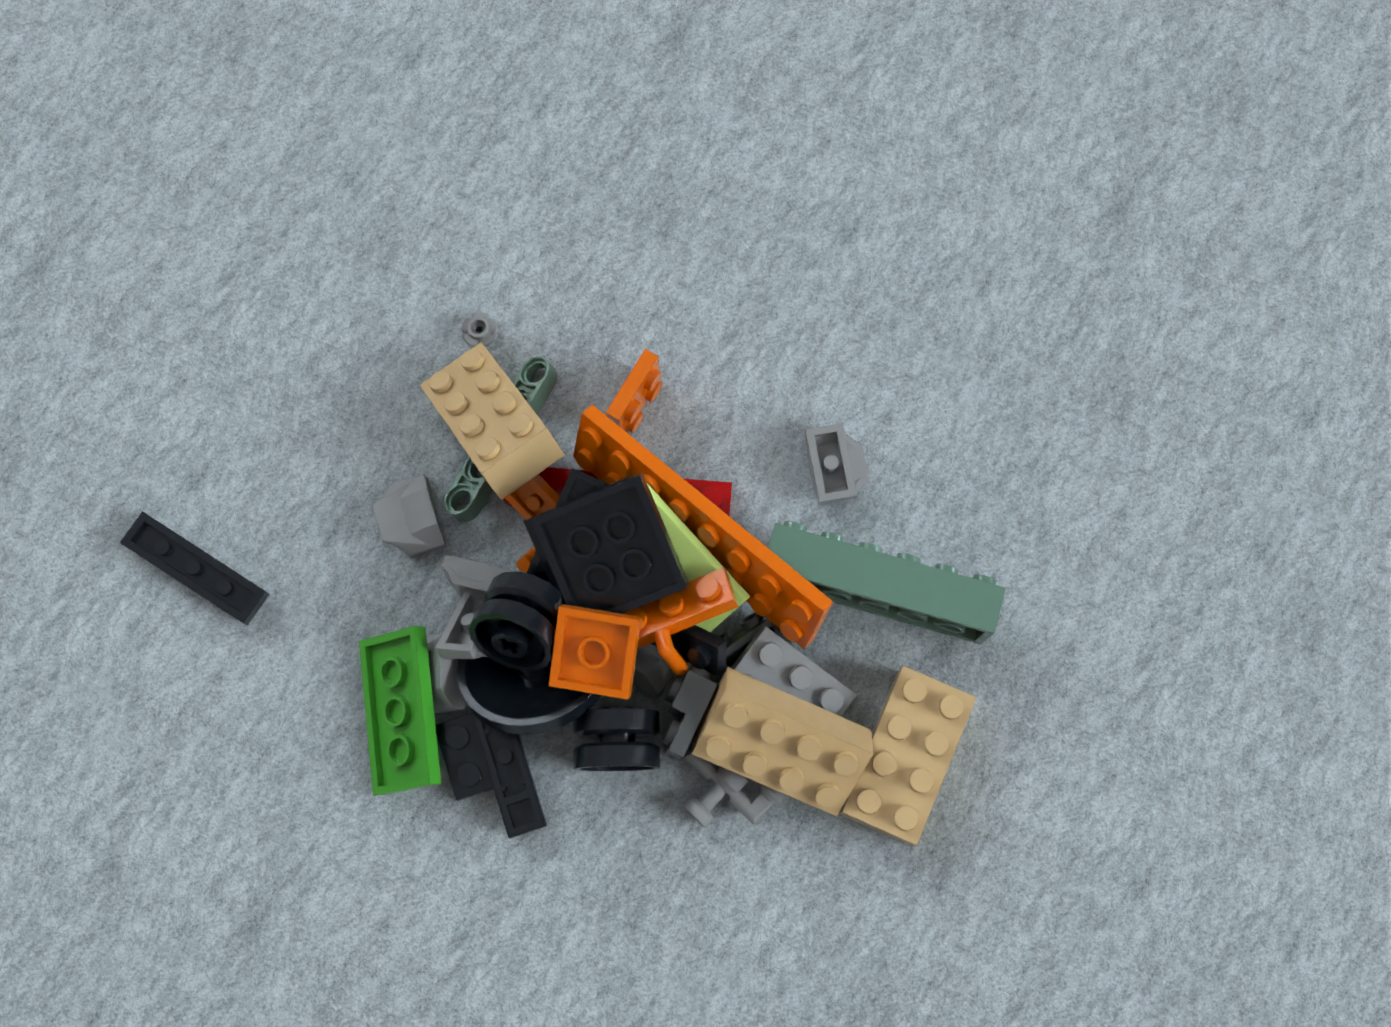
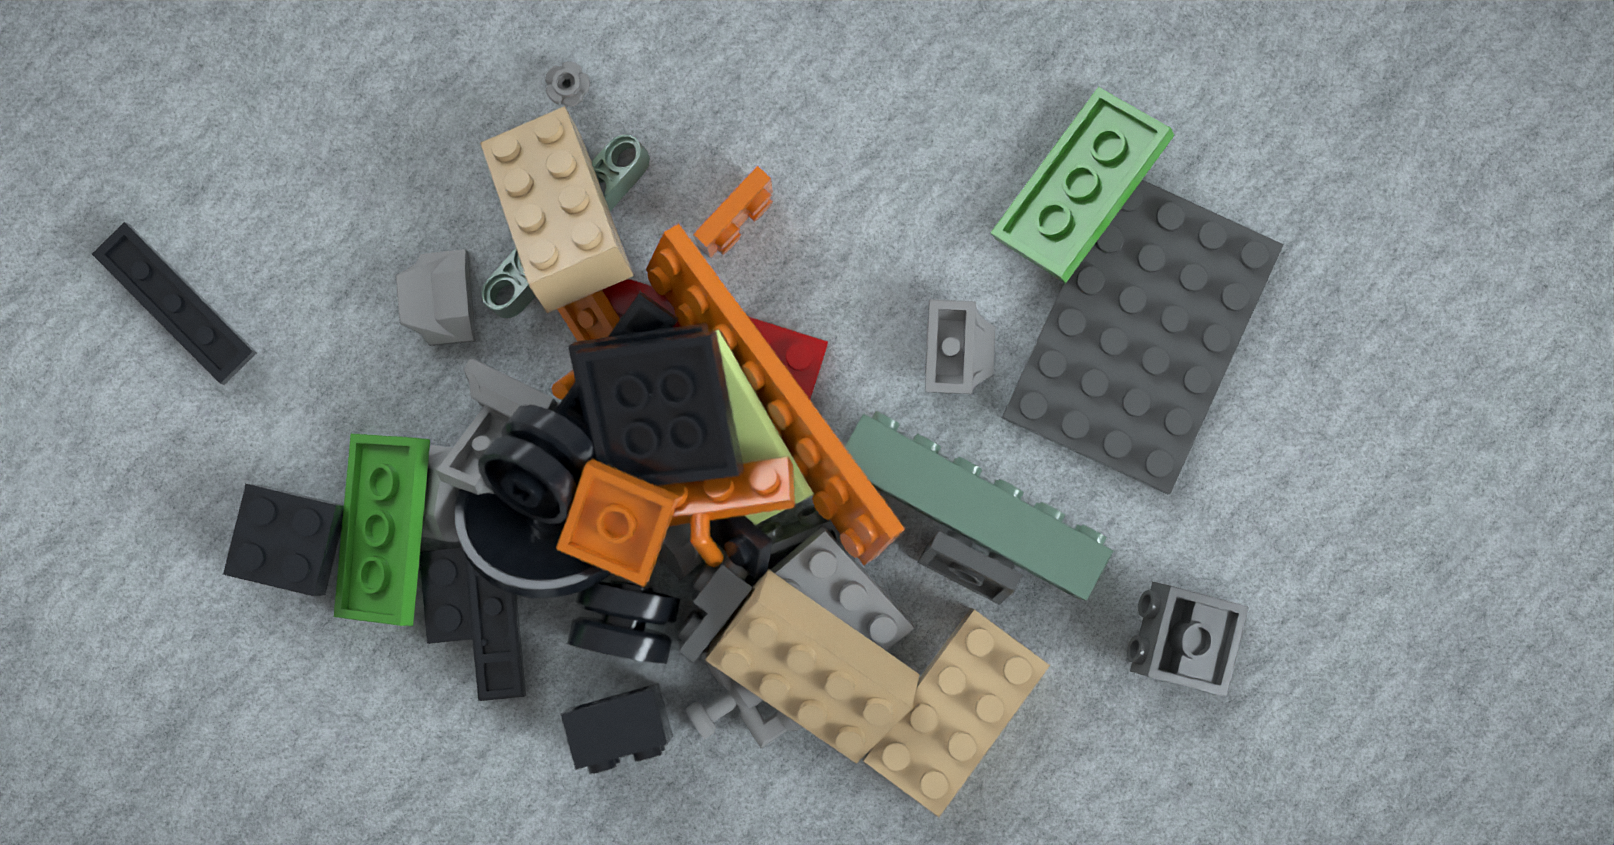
camera: 15 degrees right, 10 degrees up
none -> black brick [223,484,344,596]
none -> black brick [560,683,673,774]
none -> dark grey plate [918,530,1023,605]
none -> bright green plate [990,86,1175,284]
none -> dark grey plate [1001,180,1284,495]
none -> dark grey plate [1127,581,1249,696]

